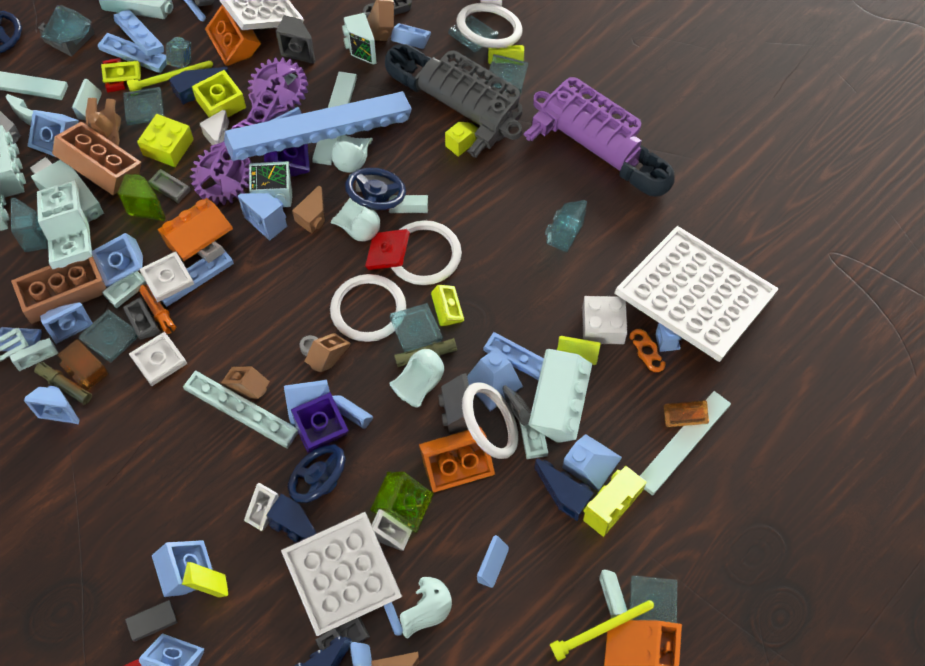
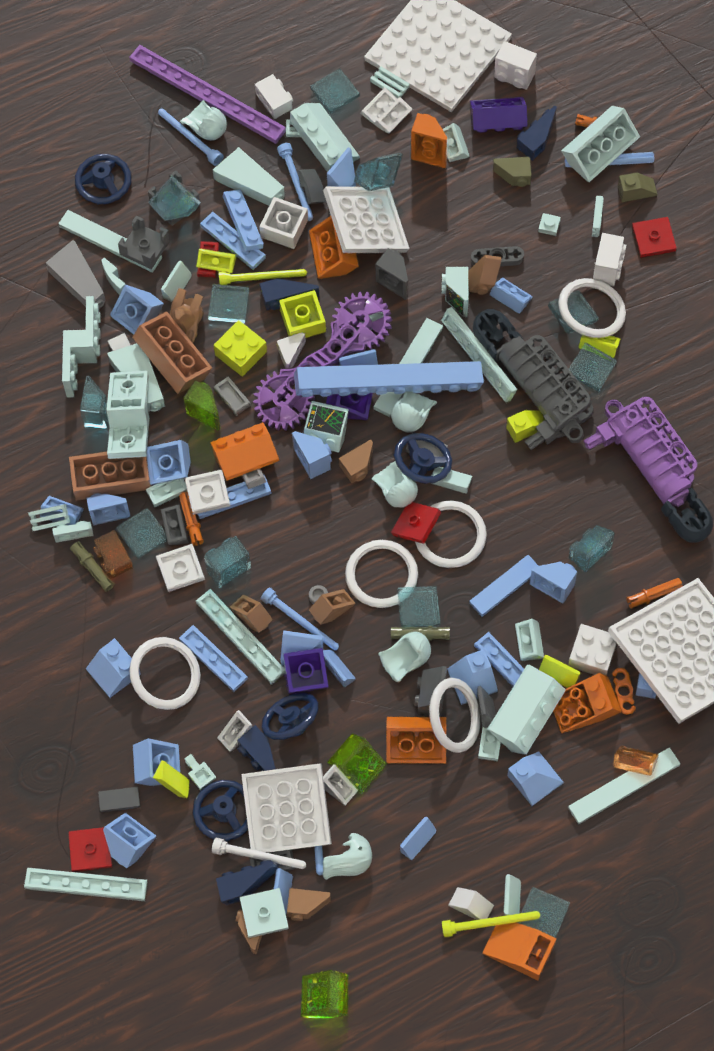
camera: 20 degrees right, 5 degrees up
light blue slope [24,386,80,424] -> none
clear light blue brick [166,37,191,68] -> none
neon yellow slope [431,285,464,326] -> none
dark blue slope [535,458,593,521] -> none
neon yellow wedge [583,466,647,537] -> none
none -> light blue slope [86,638,141,698]
none -> dark grey panel [118,216,170,270]
none -> white wedge [129,637,201,710]
none -> light blue plate [179,625,248,692]
none -> light aqua plate [185,754,216,790]
none -> dark blue piece [192,780,248,841]
none -> clear light blue brick [204,536,251,588]
none -> white piece [212,838,306,869]
none -> white brick [260,197,308,249]
none -> light blue piece [260,587,339,650]
none -> light aqua tile [441,307,517,402]
none -> white slope [448,887,494,920]
none -> light blue tile [469,555,538,617]
none -> light aqua slope [515,619,544,661]
none -> light blue slope [530,562,577,604]
none -> orange slope [553,673,621,733]
none -> orange axle [626,578,683,609]

